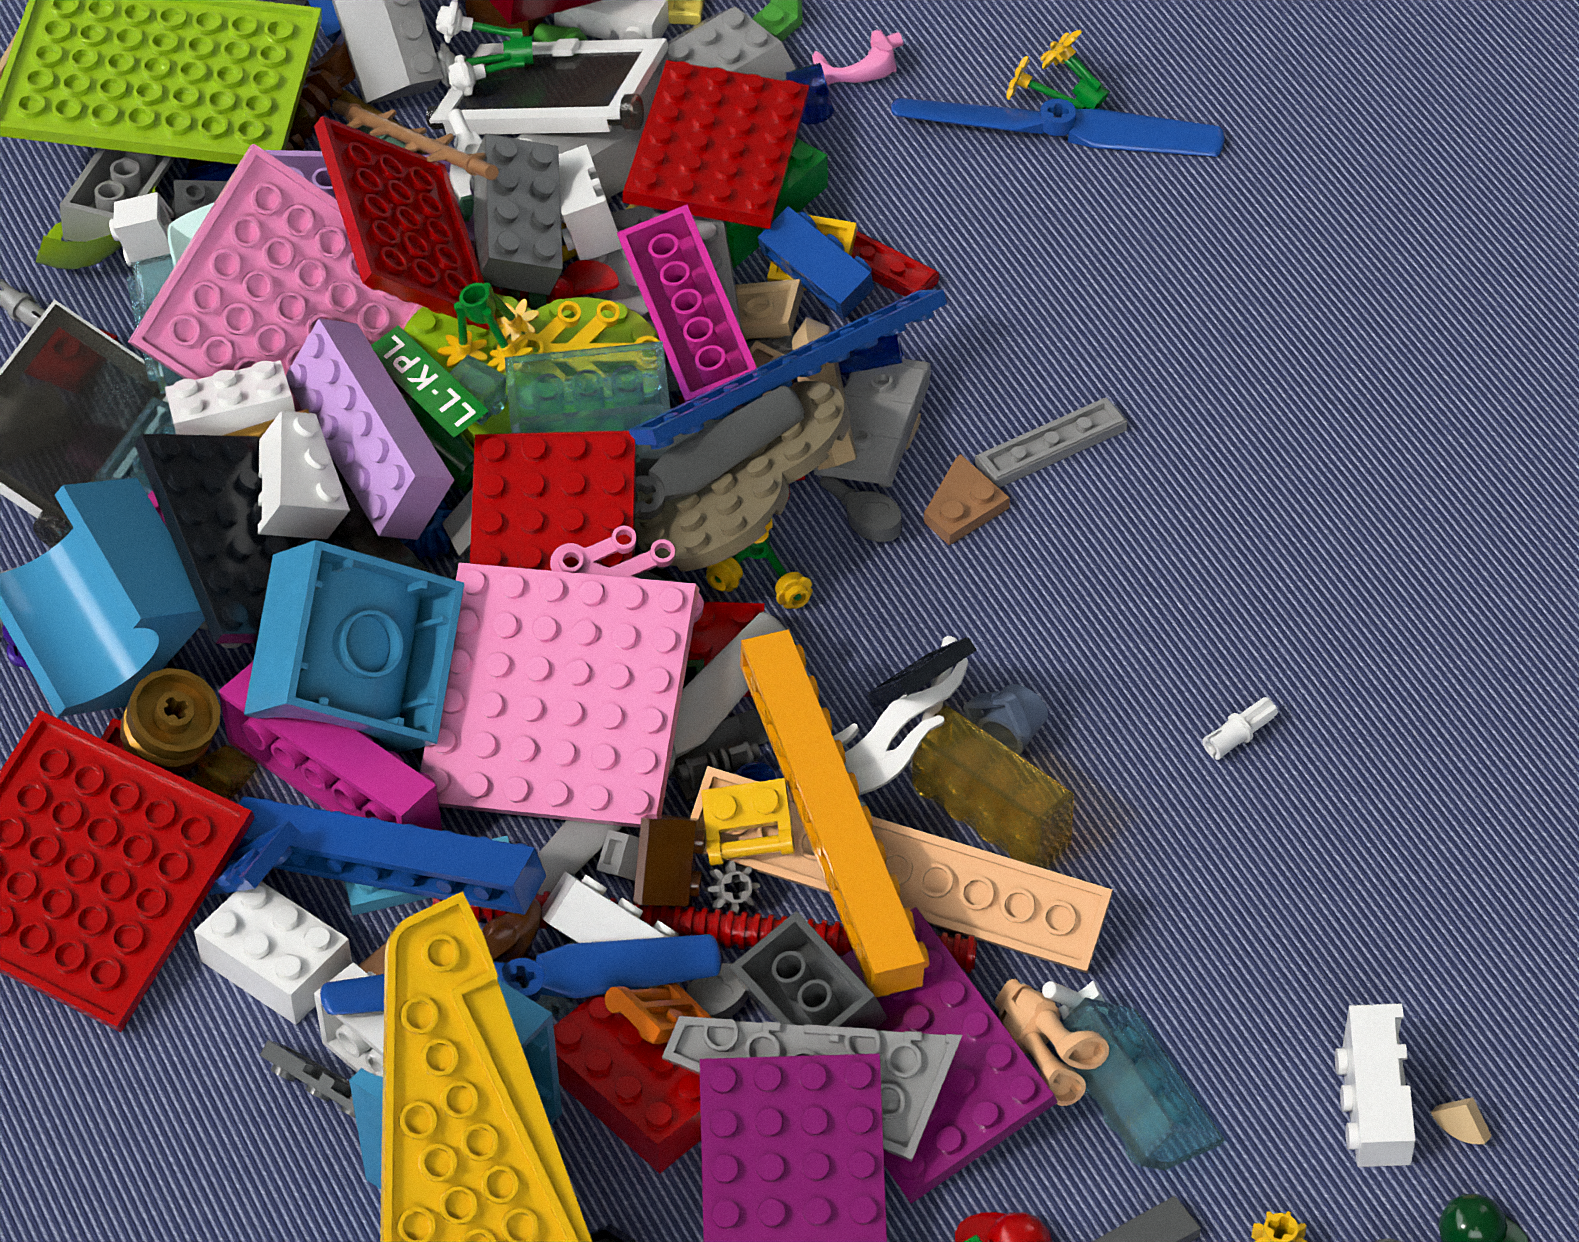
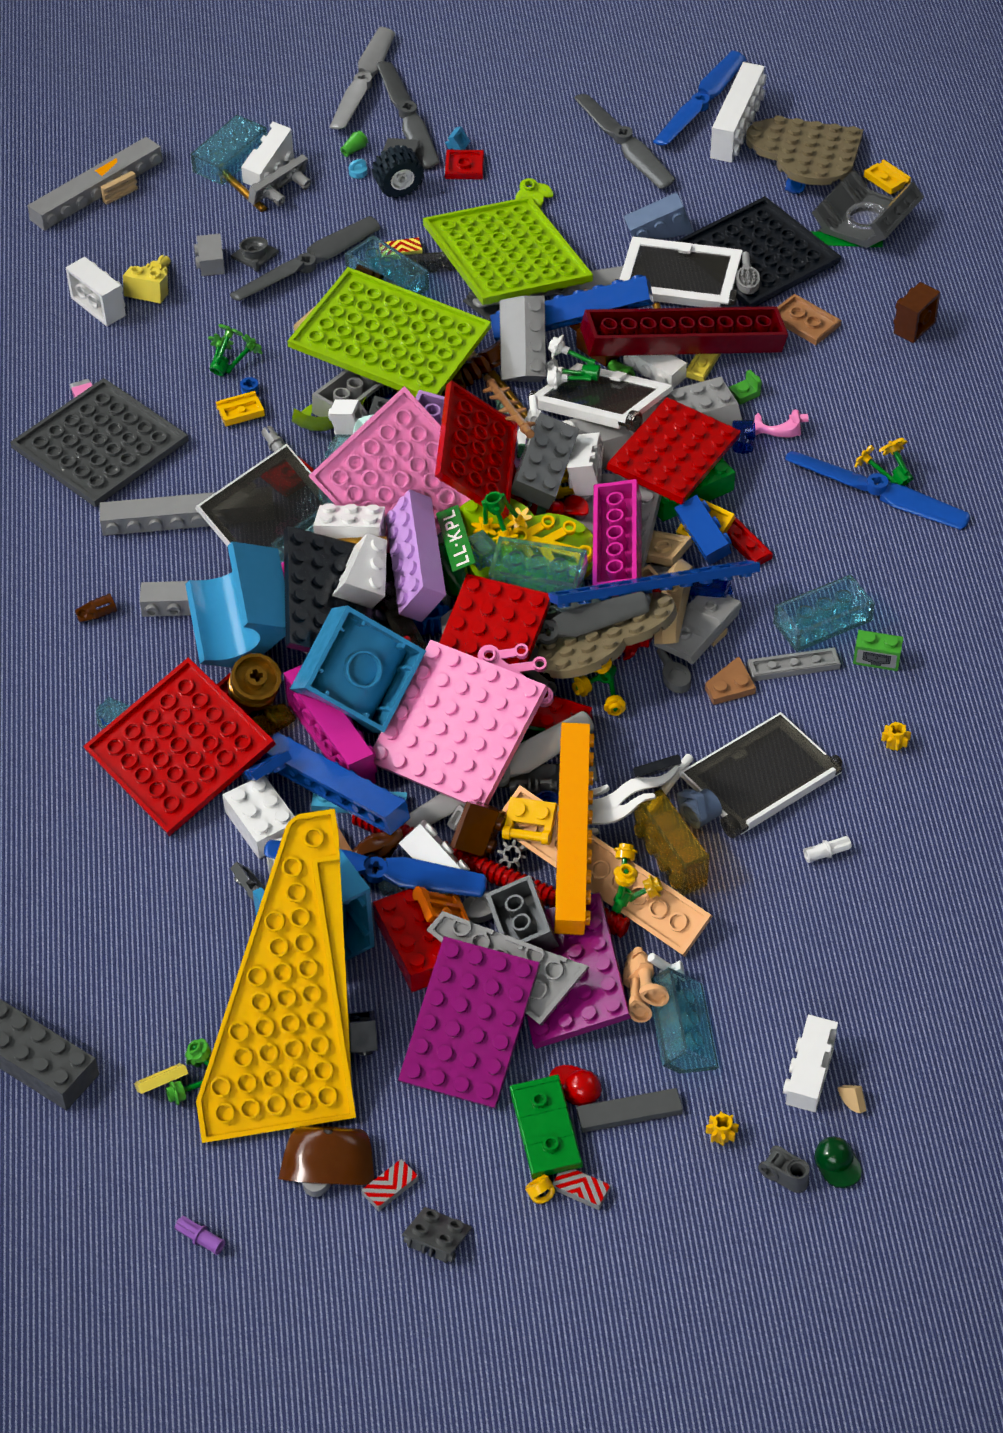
camera: 20 degrees right, 0 degrees up
none -> yellow plant [611,843,664,913]
none -> clear smoke door [680,712,843,838]
none -> clear light blue brick [773,574,875,652]
none -> bright green brick [853,630,903,671]
none -> yellow gear [881,722,911,751]

